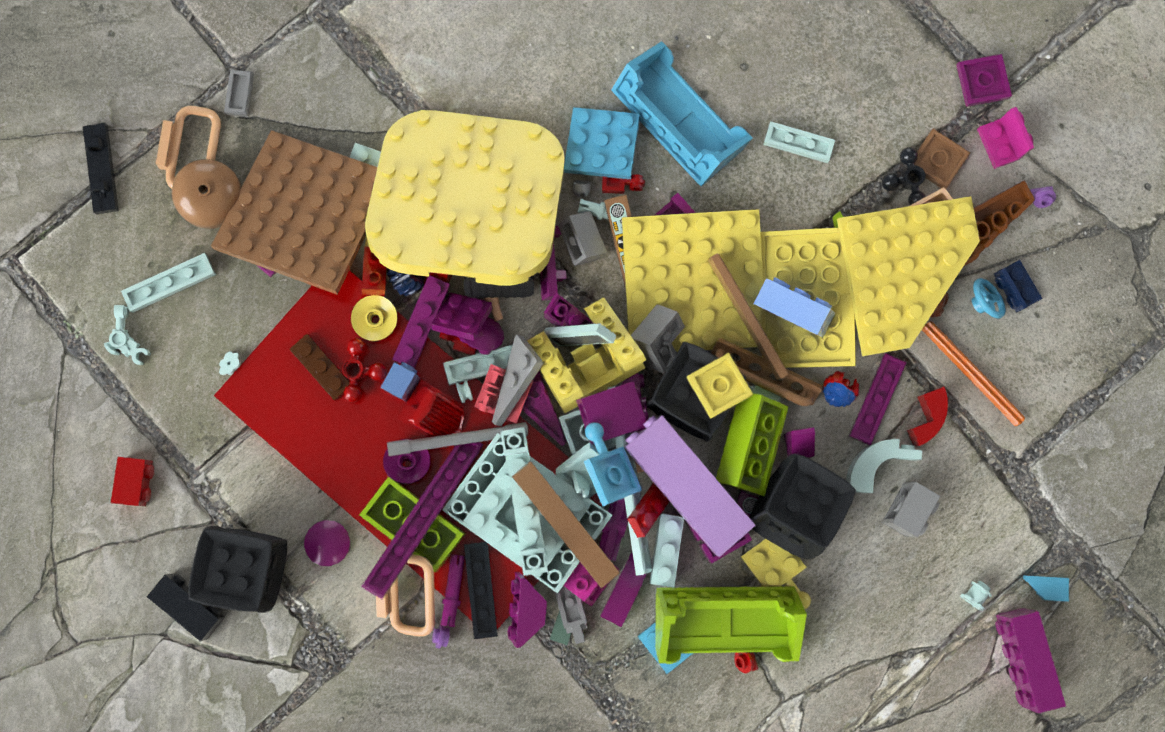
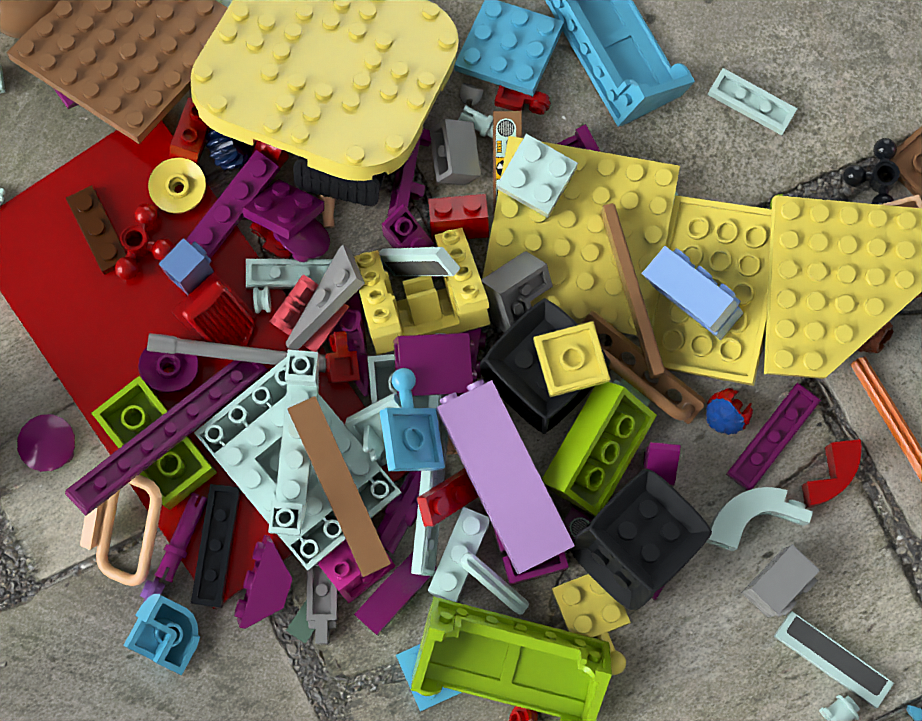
camera: 20 degrees right, 5 degrees down
none -> medium azure brick [124,594,200,675]
none -> red plate [325,331,360,384]
none -> red brick [428,194,489,242]
none -> light aqua axle [460,552,529,615]
none -> light aqua brick [497,133,578,218]
none -> tile [774,611,894,708]

